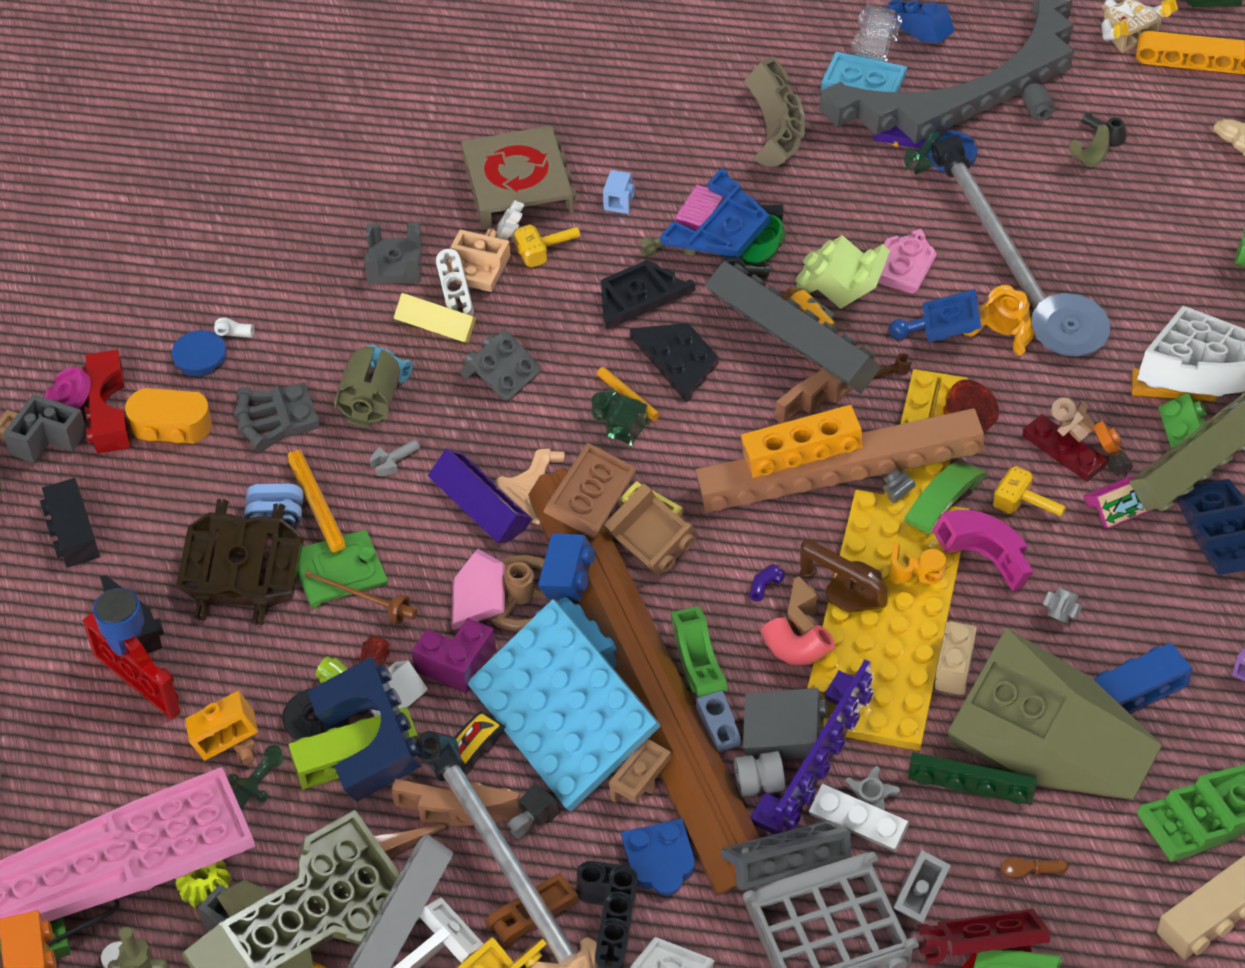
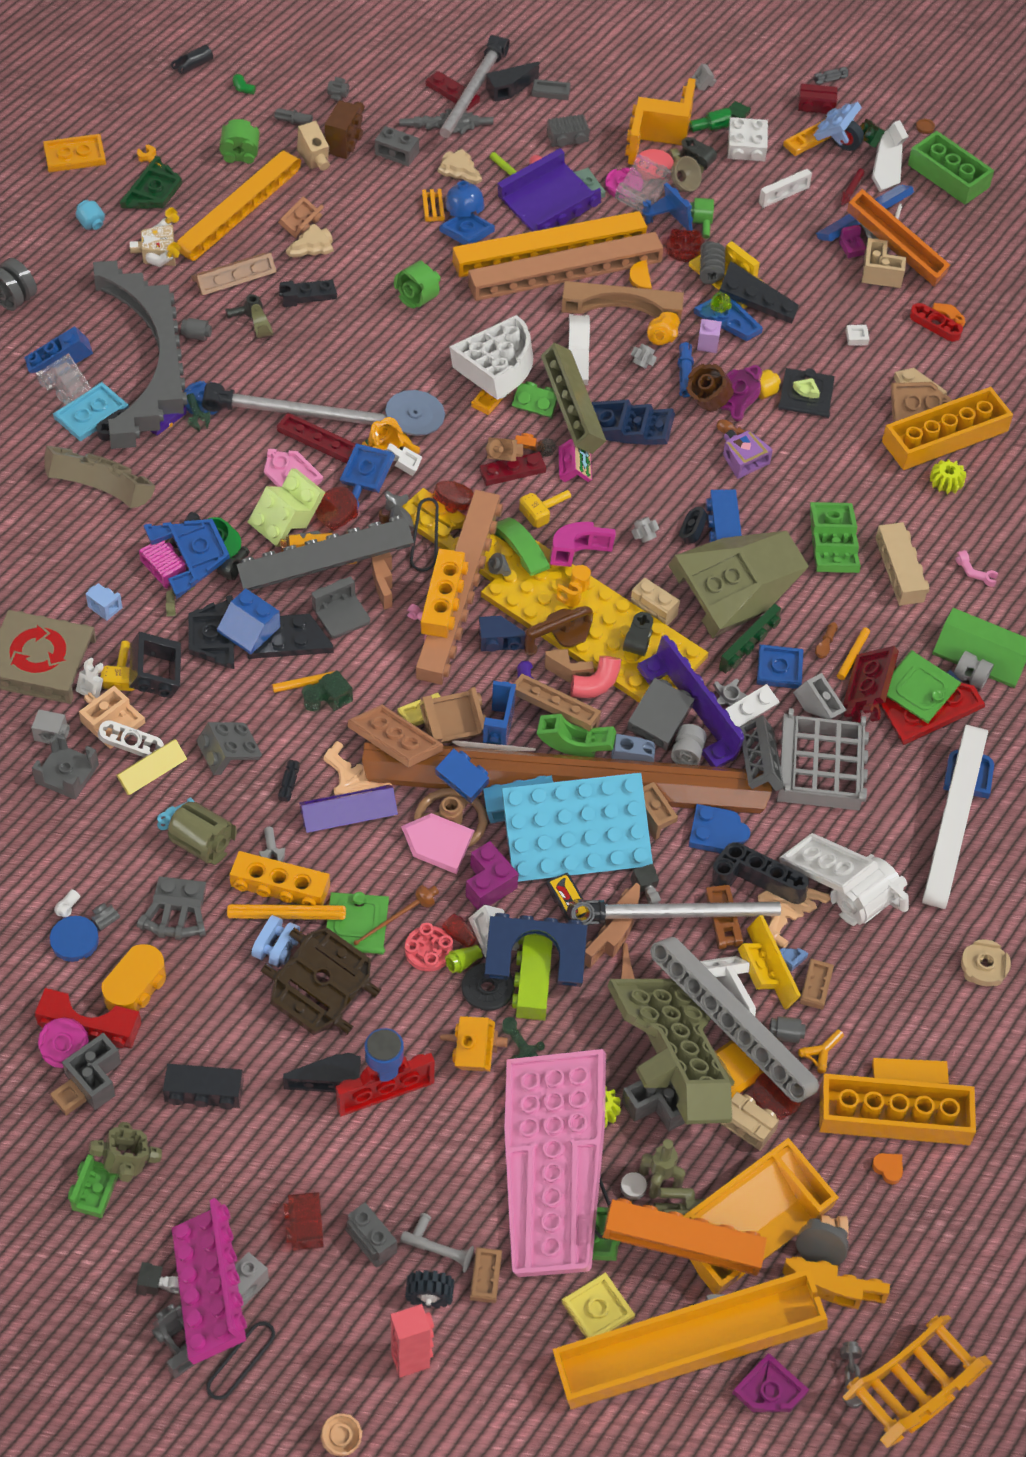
camera: 70 degrees left, 5 degrees up
none -> light grey brick [31,710,70,744]
none -> dark grey plate [91,903,120,931]
none -> black window [129,631,181,698]
none -> medium nougat fence [191,253,277,295]
none -> slope [217,588,280,654]
none -> light orange brick [229,851,330,905]
none -> dark red plate [277,413,356,464]
none -> black axle [278,760,300,802]
none -> black plate [279,280,337,307]
none -> dark grey bracket [311,576,370,639]
none -> clear red tile [315,487,359,530]
none -> dark grey animal [384,491,414,532]
none -> white plate [385,443,422,476]
none -> coral tile [405,923,453,972]
none -> black piece [410,498,439,572]
none -> white sticker [452,741,536,751]
none -> dark blue slope [478,616,526,652]
none -> blue panel [483,681,516,745]
none -> medium nougat fence [514,674,601,731]
none -> pearl dark grey piece [623,612,653,656]
none -> black plate [679,507,708,544]
none -> blue tile [756,644,803,689]
none -> light orange bar [837,627,870,680]

